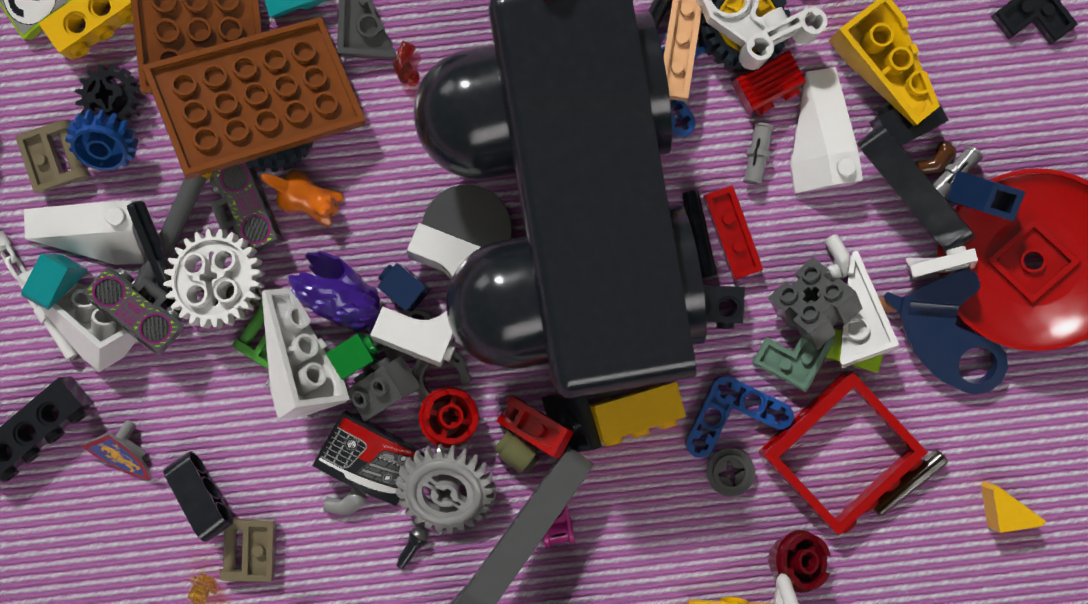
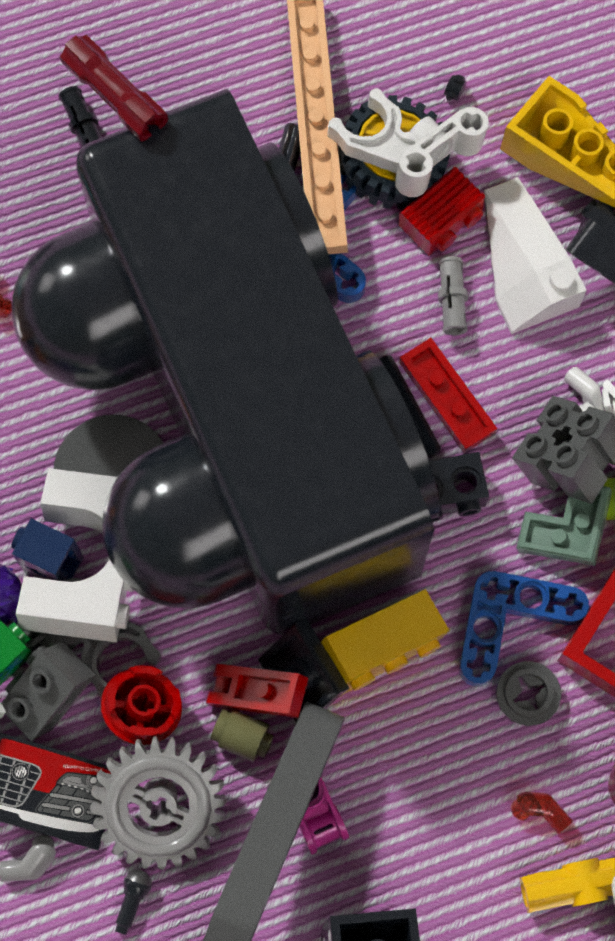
camera: 15 degrees left, 15 degrees down
none -> clear red arm [510,791,573,834]

